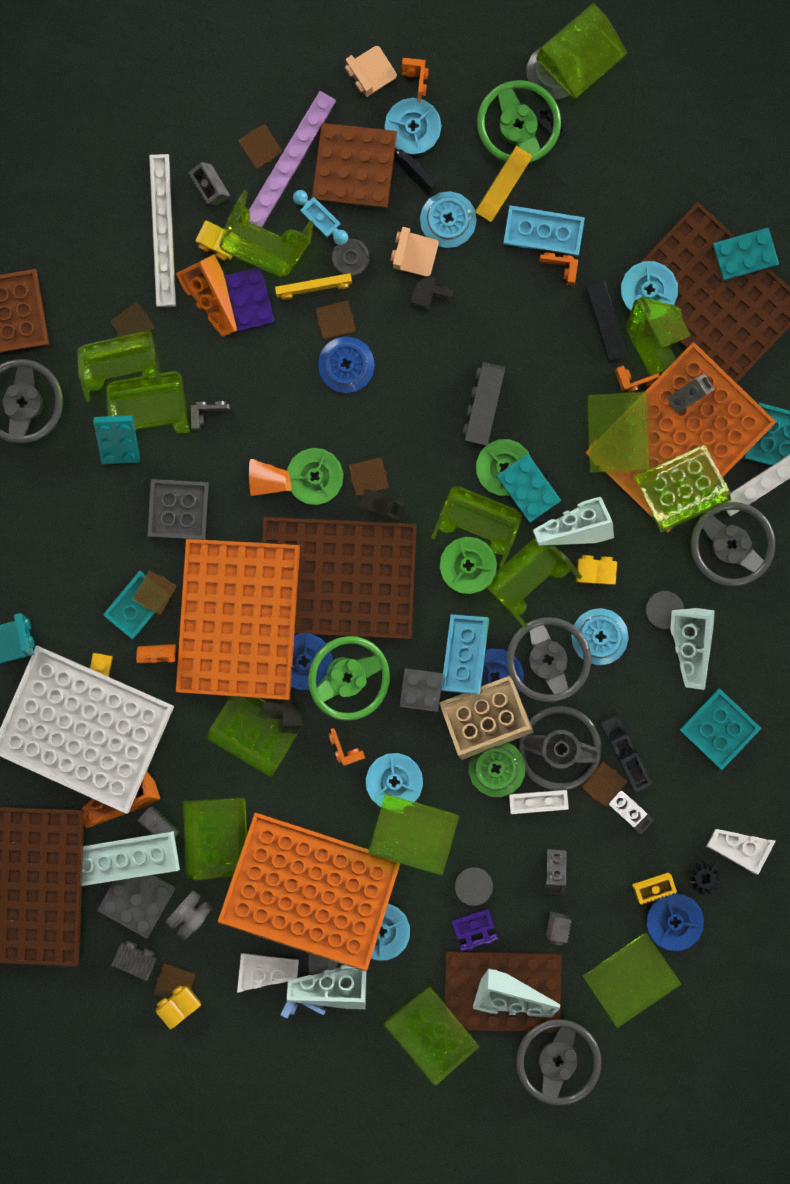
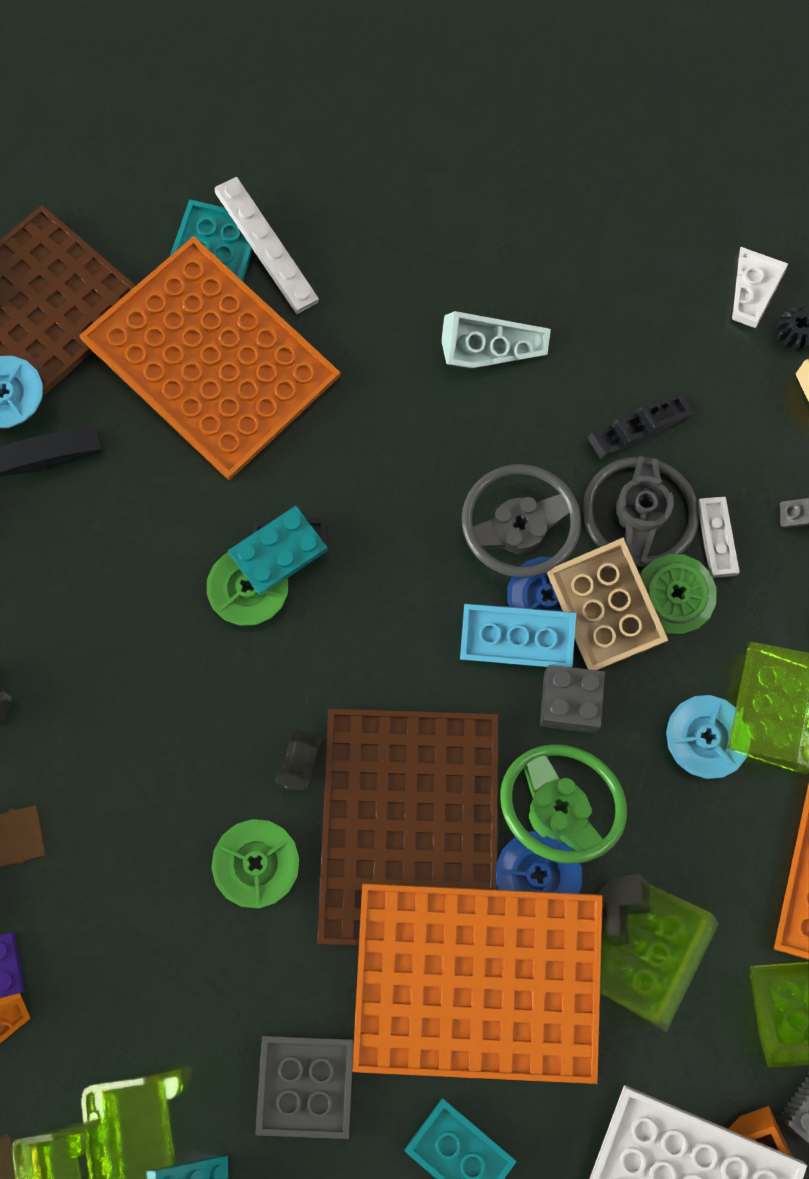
camera: 90 degrees left, 15 degrees down
clear orange piece [133,570,177,615] -> none
orange slope [137,644,177,663] -> none
flat silver bracket [191,401,231,431] -> none
orange slope [249,459,292,496] -> none
blue piece [318,336,375,393] -> none
orange bracket [328,728,365,766] -> none
clear orange piece [349,457,389,496] -> none
clear neon green windscreen [431,486,522,567] -> none
bright green piece [440,537,497,594] -> none
dark grey wedge [462,362,505,445] -> none
clear neon green windscreen [487,538,582,628] -> none
light aqua wedge [533,497,614,545] -> none
medium azure piece [571,608,629,665] -> none
yellow brick [576,555,617,585] -> none
clear orange piece [582,761,627,807] -> none
clear neon green slope [588,392,649,472] -> none
bracket [609,791,654,834] -> none
orange bracket [615,366,660,393] -> none
clear neon green windscreen [626,297,690,376] -> none
clear neon green slope [635,444,731,533] -> none
dark grey tile [645,591,684,629] -> none
flat silver bracket [667,373,715,413] -> none
teal plate [679,688,762,770] -> none
dark grey piece [691,502,775,586] -> none

